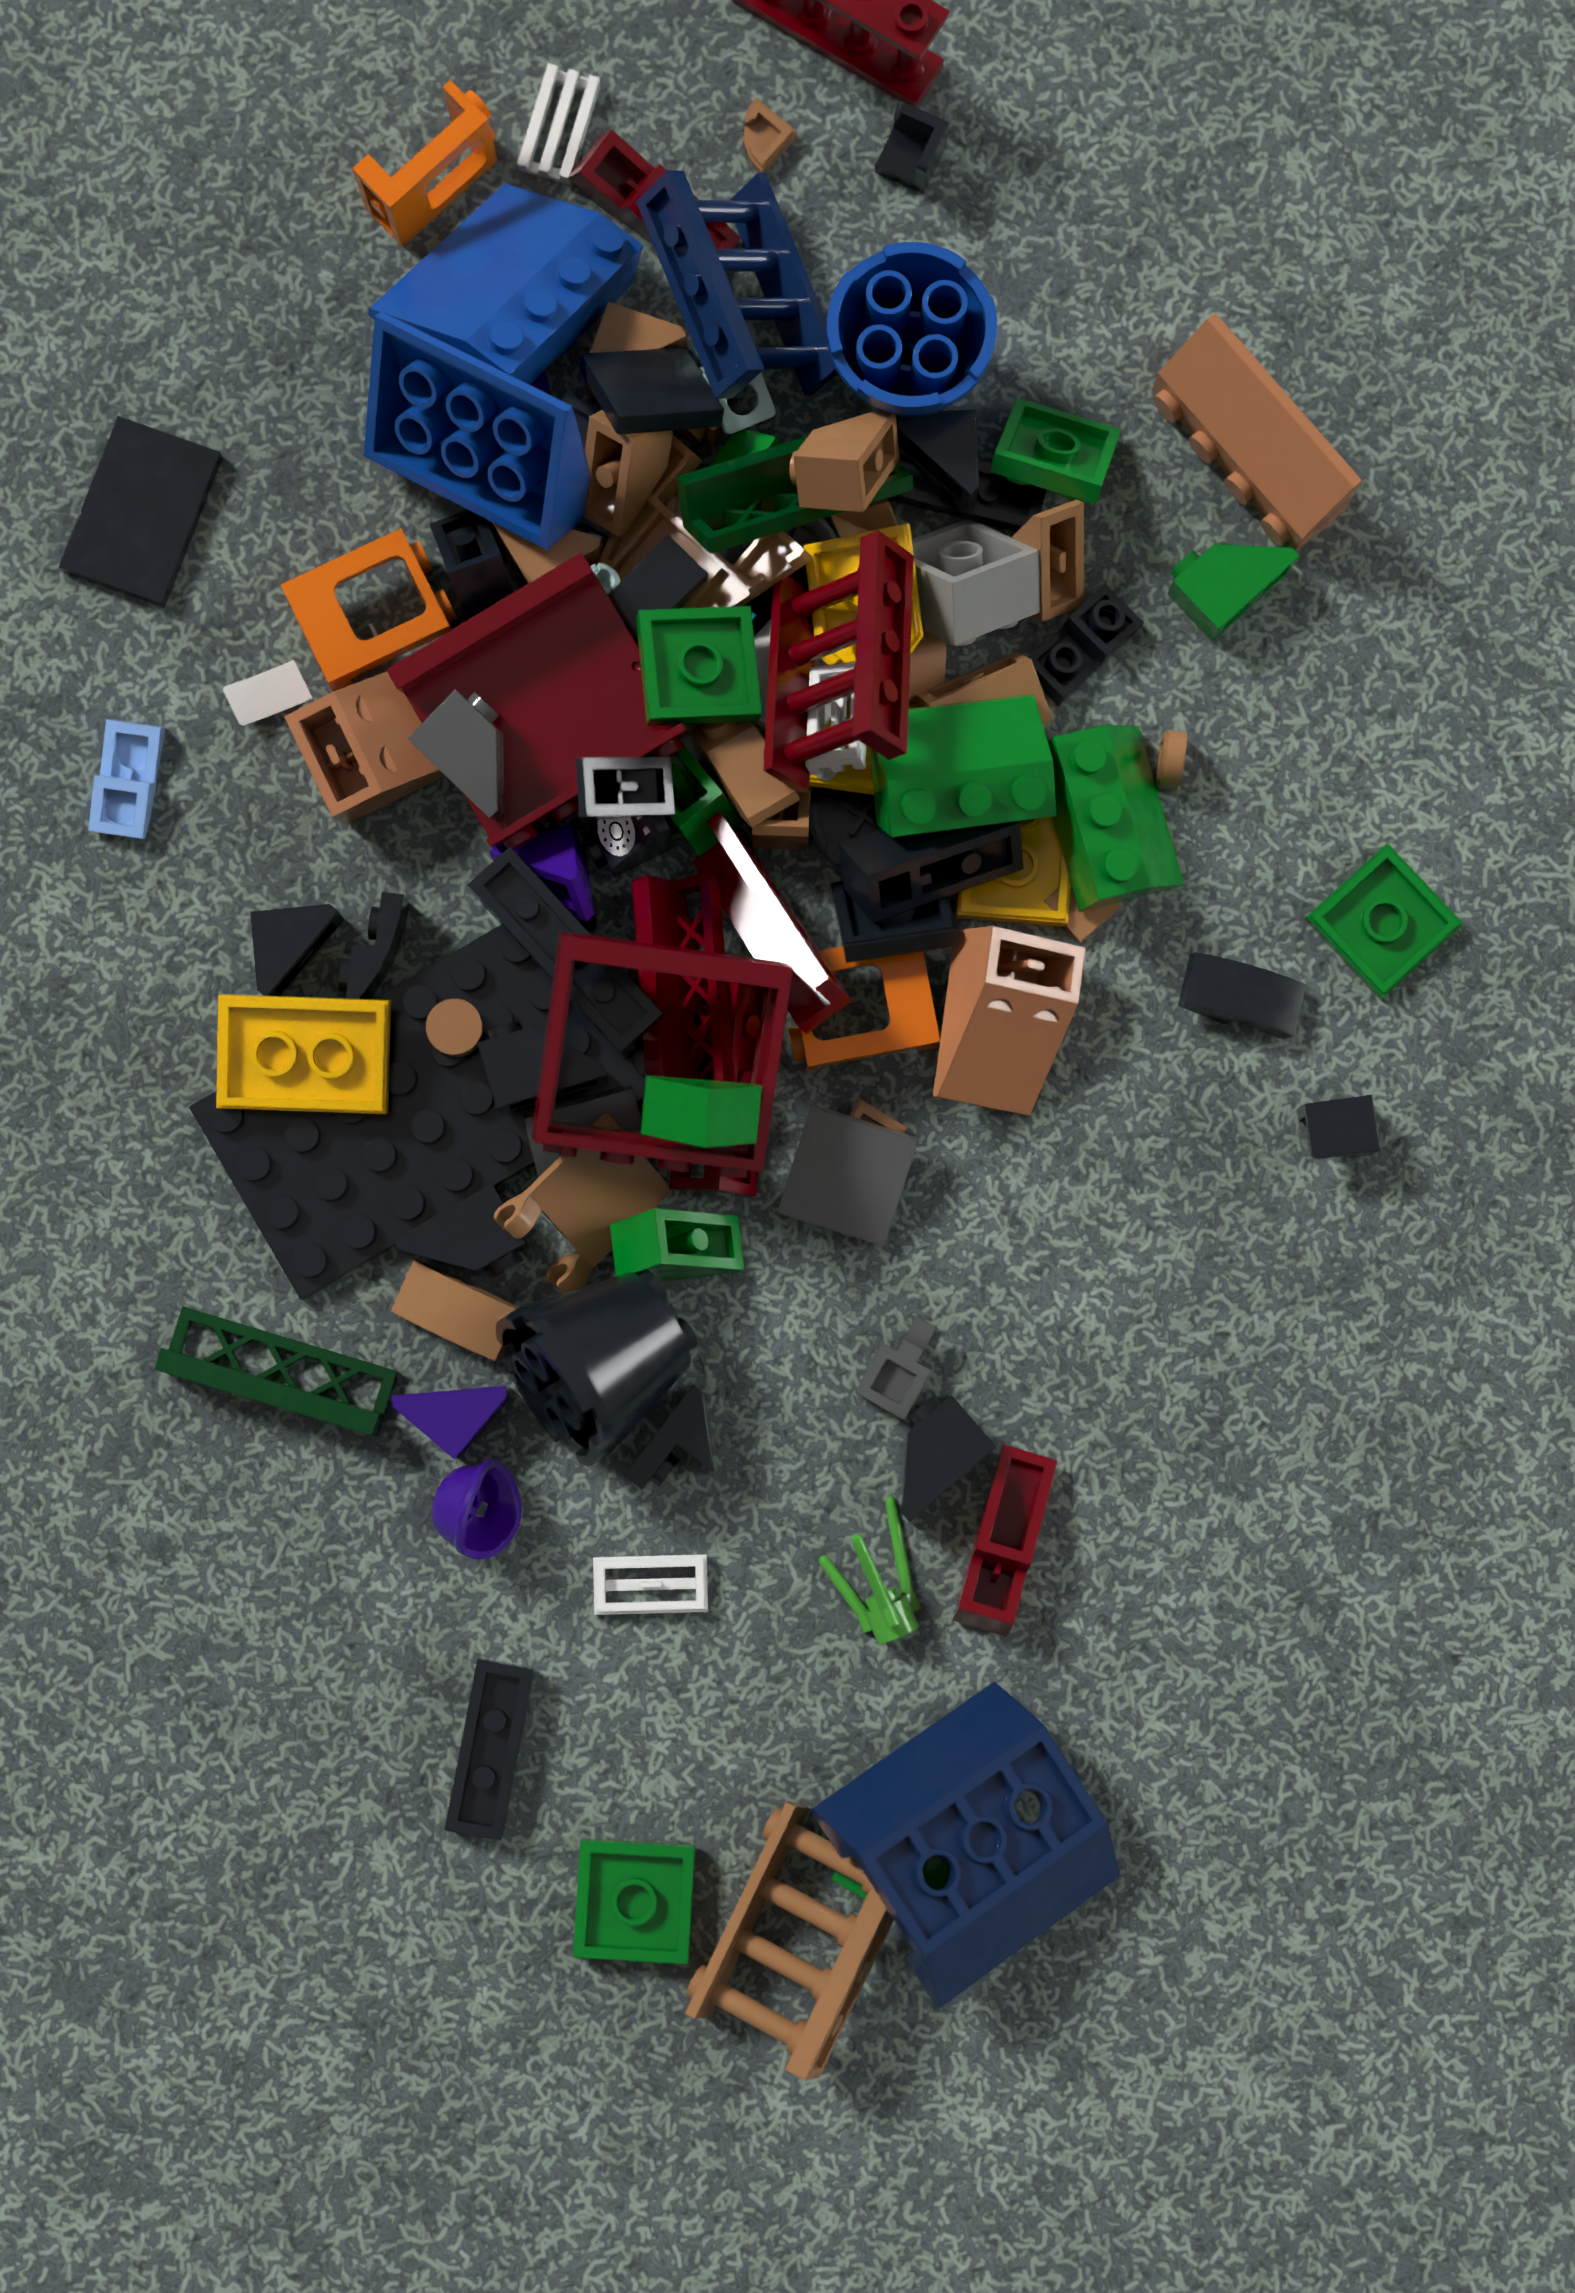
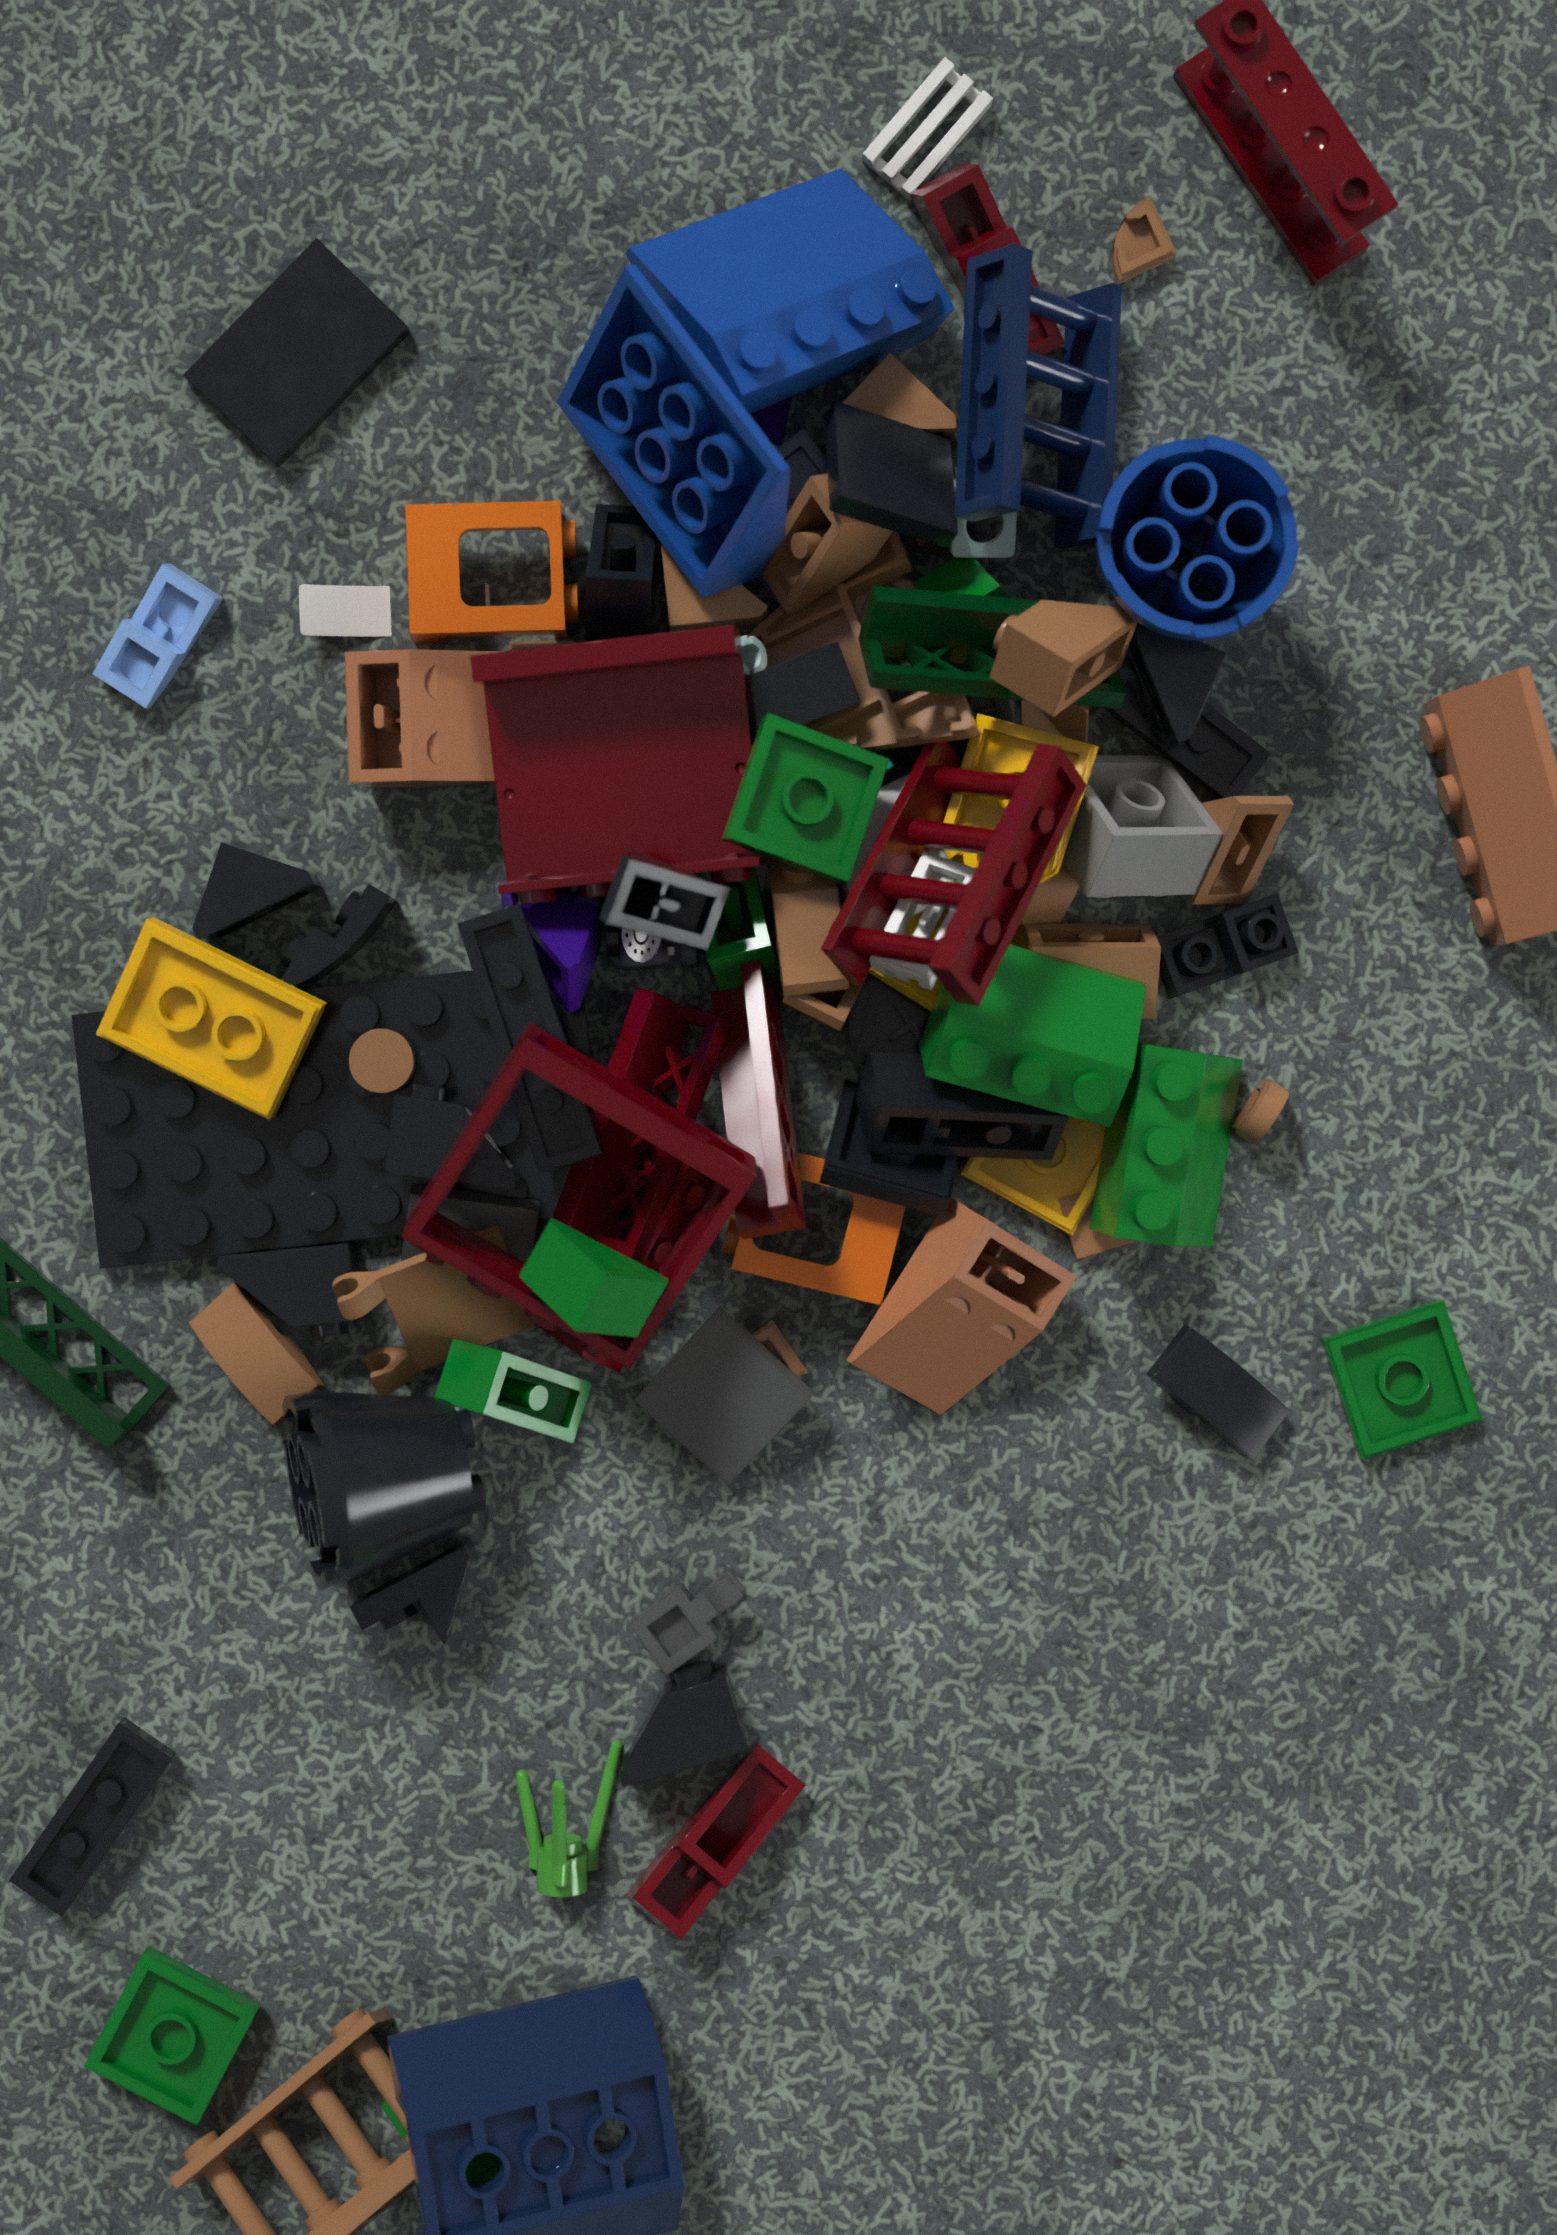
camera: 20 degrees right, 5 degrees up
orange window [352,80,498,247] -> none
dark purple slope [392,1386,511,1459] -> none
dark grey slope [408,689,505,822] -> none
dark purple helmet [432,1459,522,1559] -> none
white tile [593,1554,708,1615] -> none
black panel [875,101,949,194] -> none
green plate [990,397,1122,505] -> none
green slope [1167,544,1300,642] -> none
black panel [1297,1095,1381,1160] -> none

